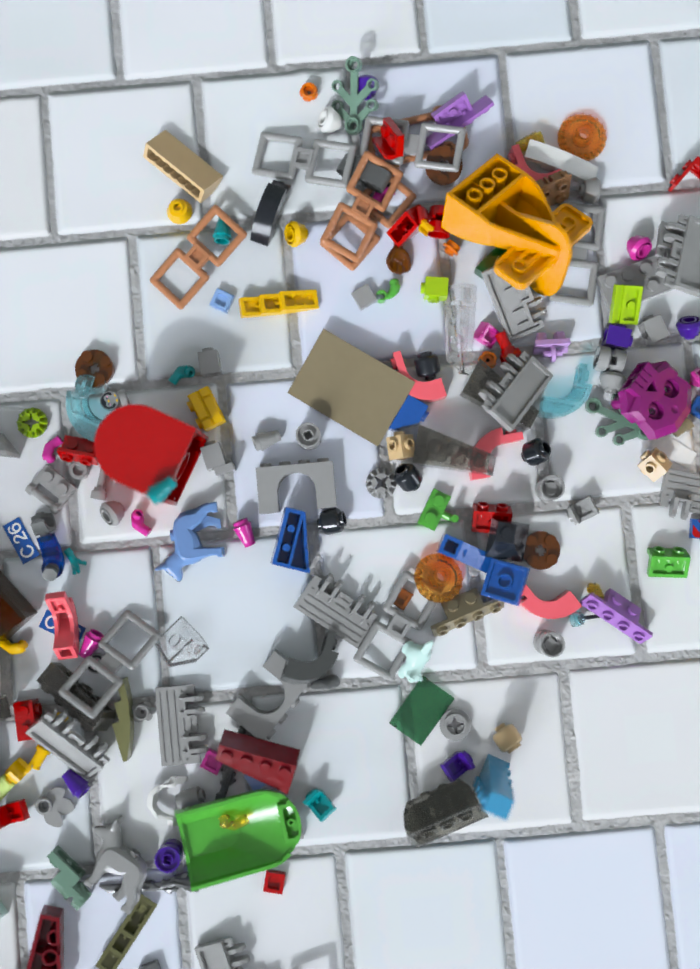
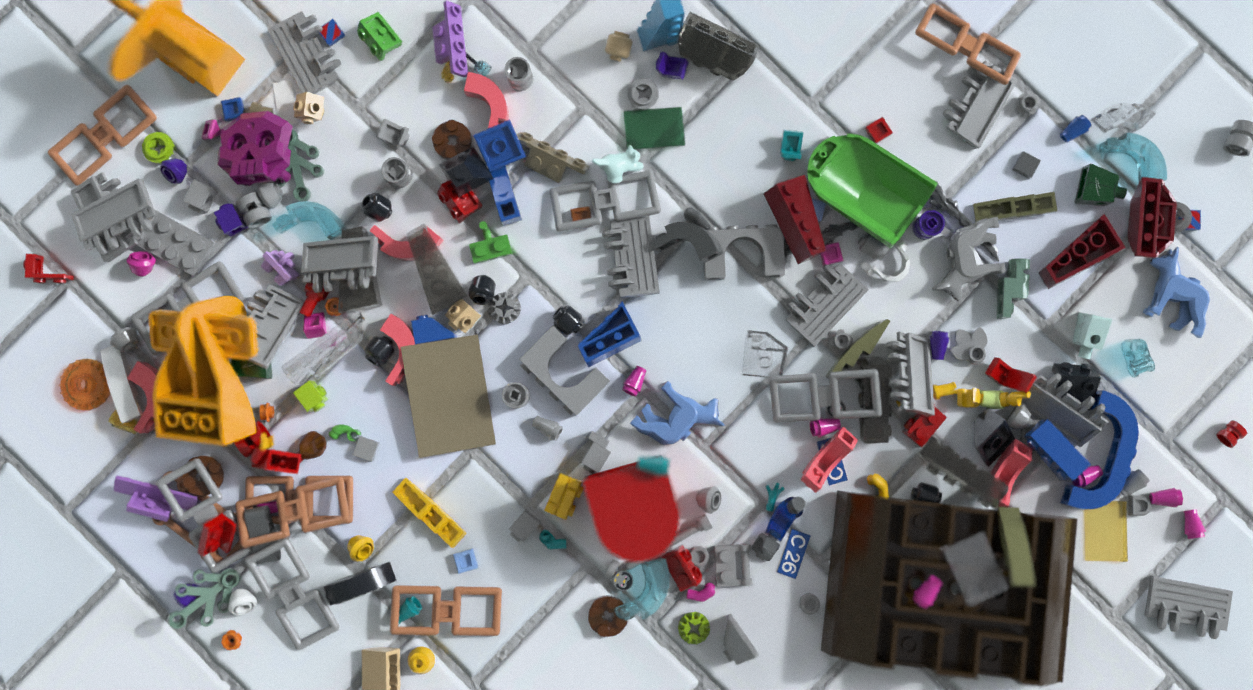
camera: 140 degrees left, 0 degrees up
dark pink arm [131,509,152,537] -> none
clear yellow arm [219,814,249,831] -> none
clear orange gear [414,553,463,603] -> none
medium nougat hinge [536,170,572,207] -> none
lime plate [609,284,643,325] -> none

